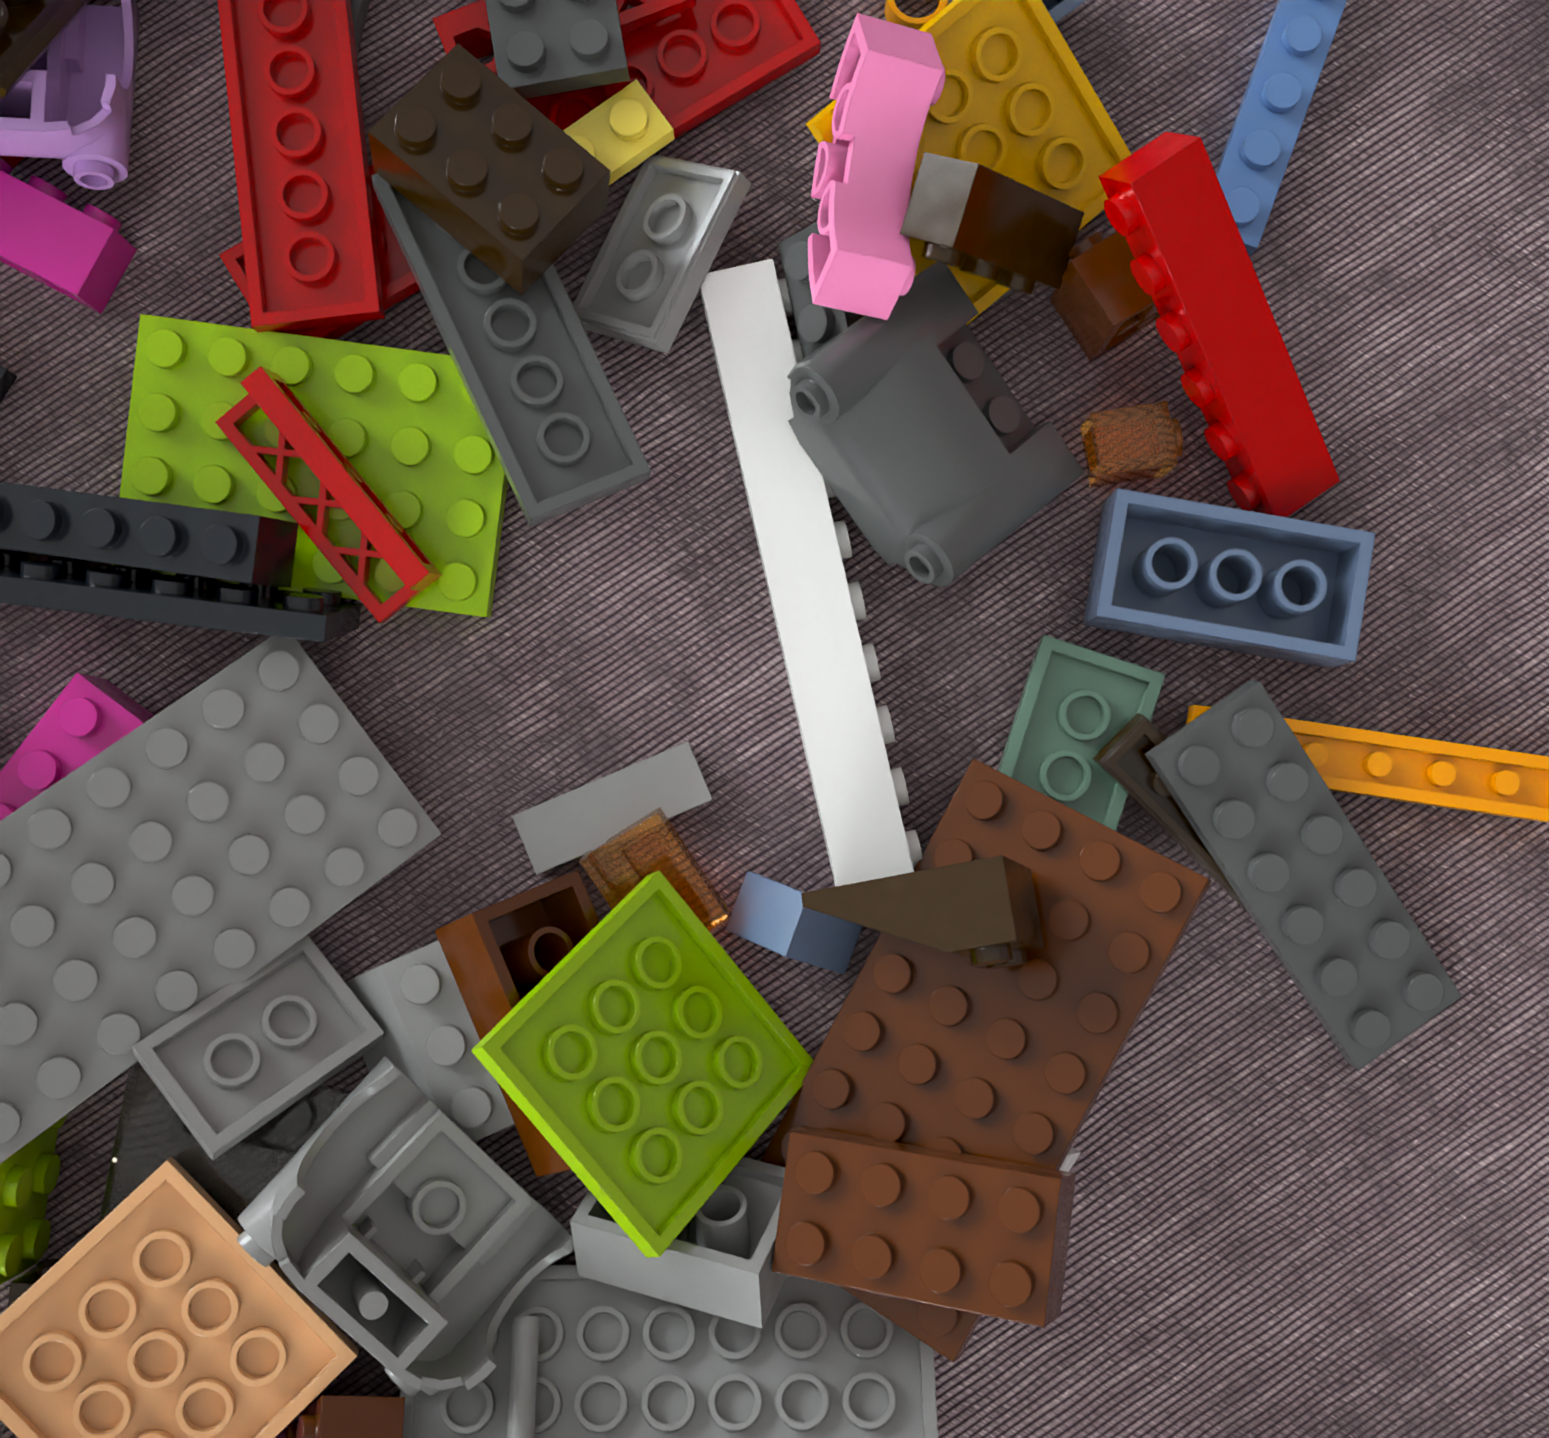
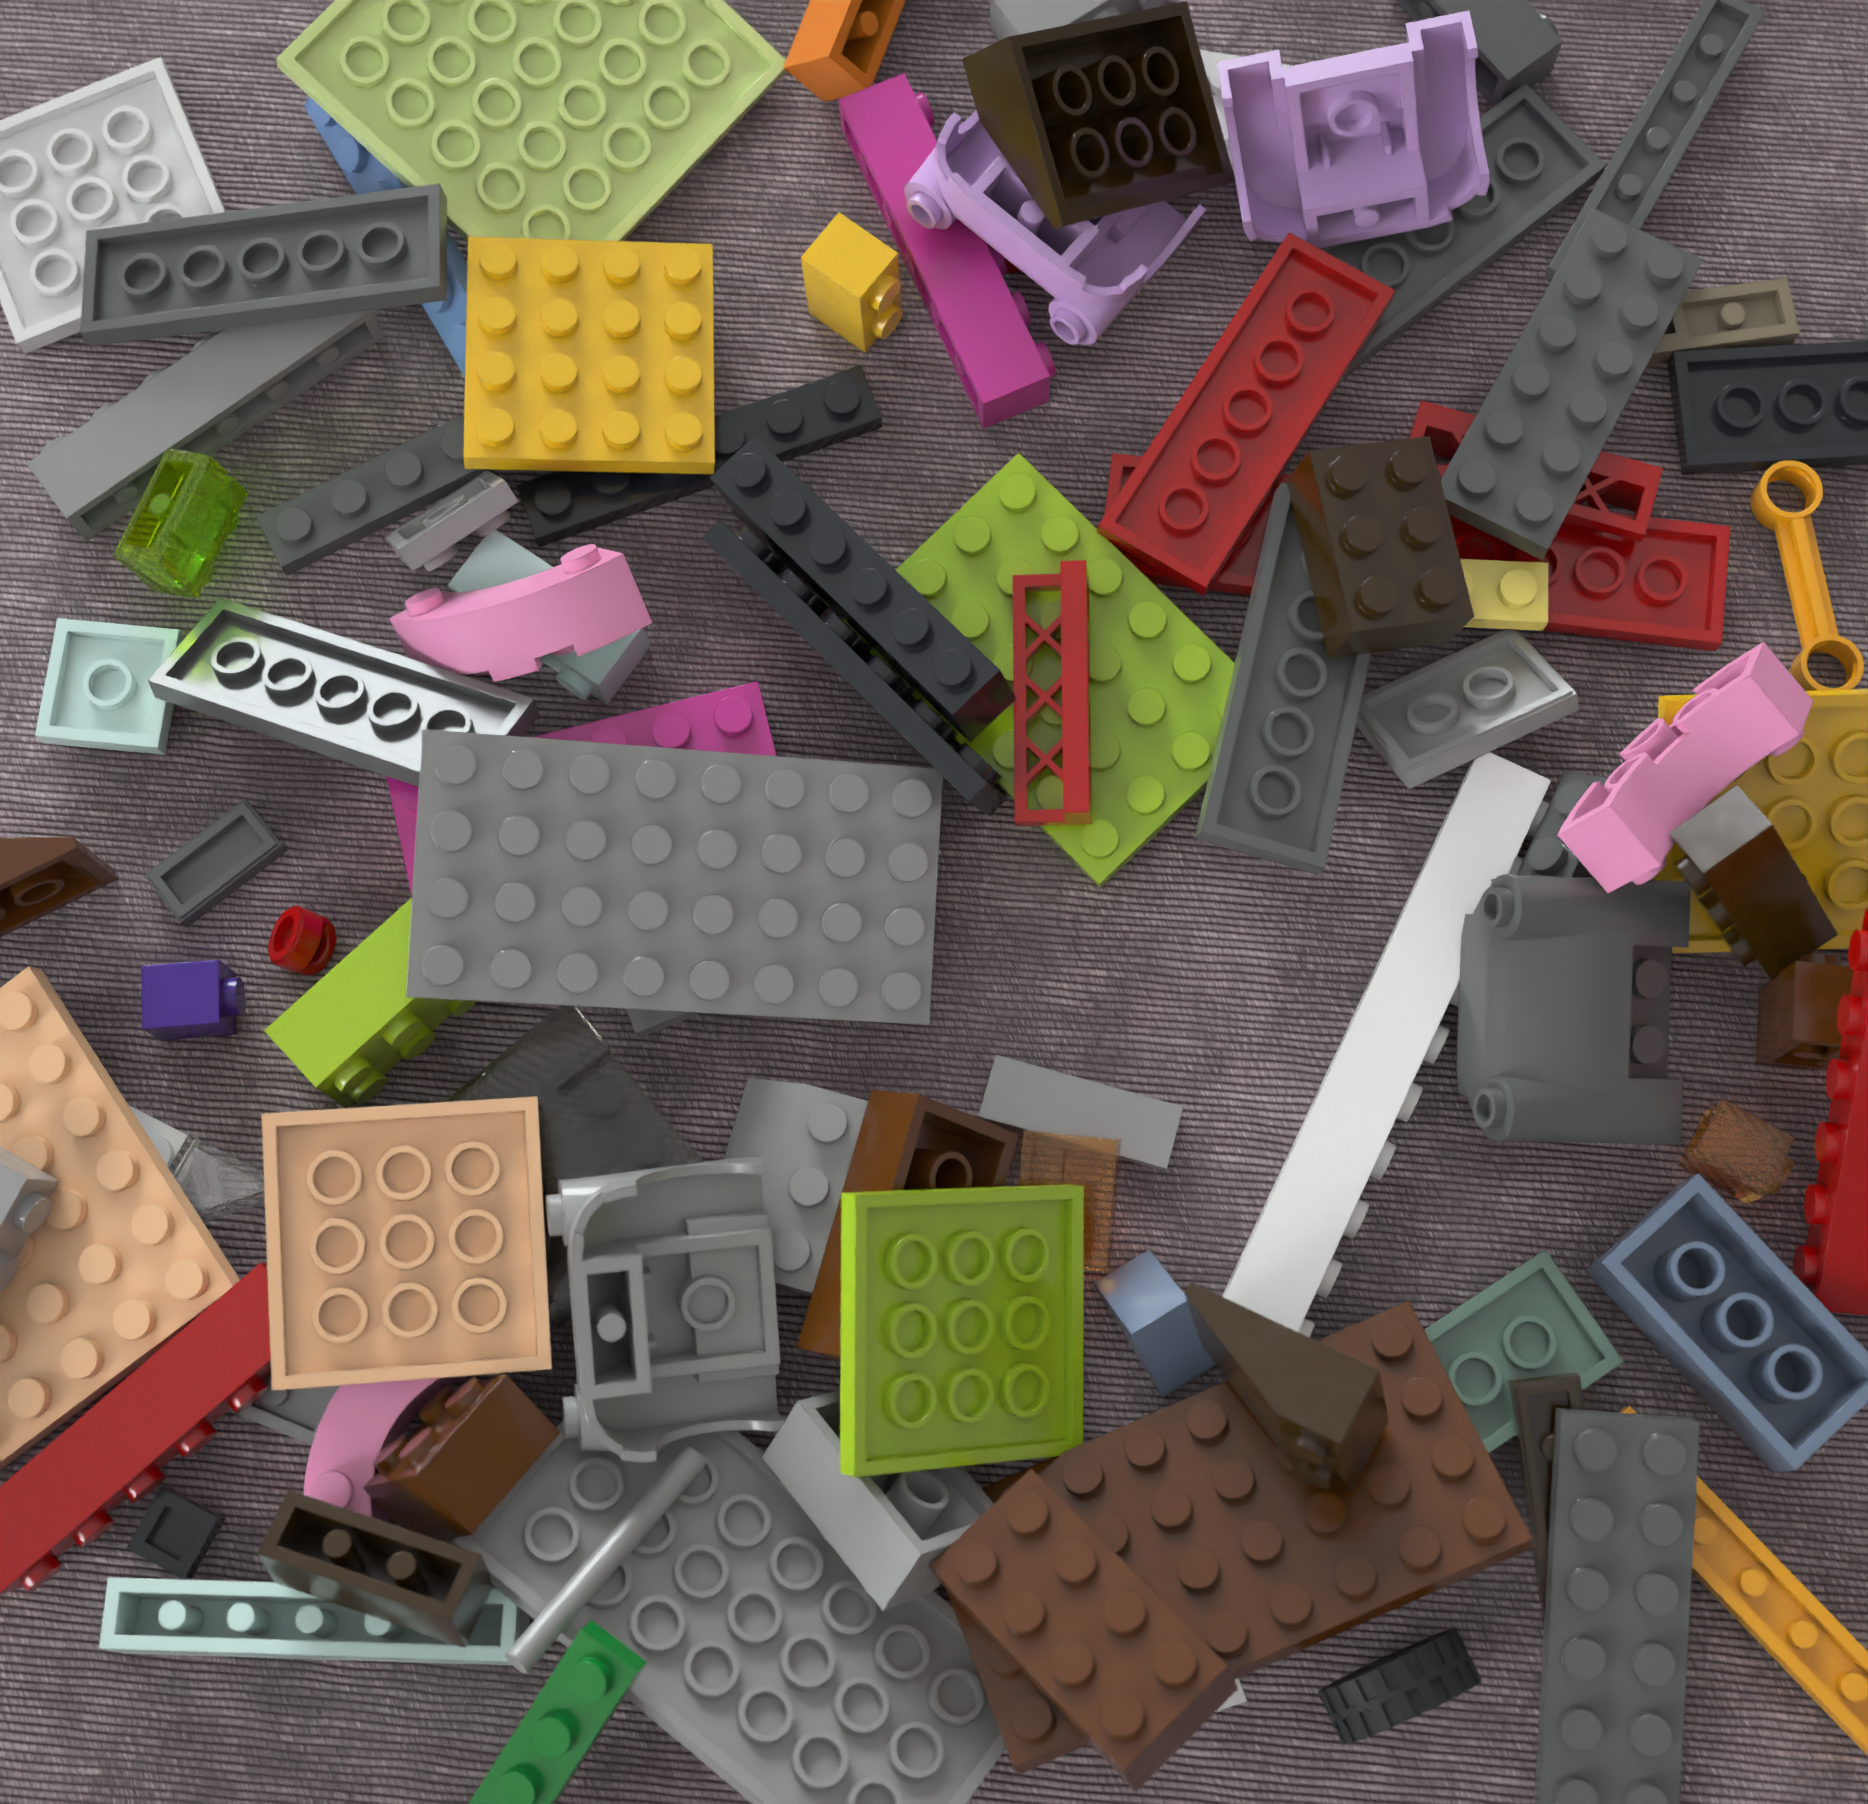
camera: 45 degrees right, 10 degrees down
light grey plate [132,935,384,1161] -> none
none -> black tyre [1318,1628,1481,1745]

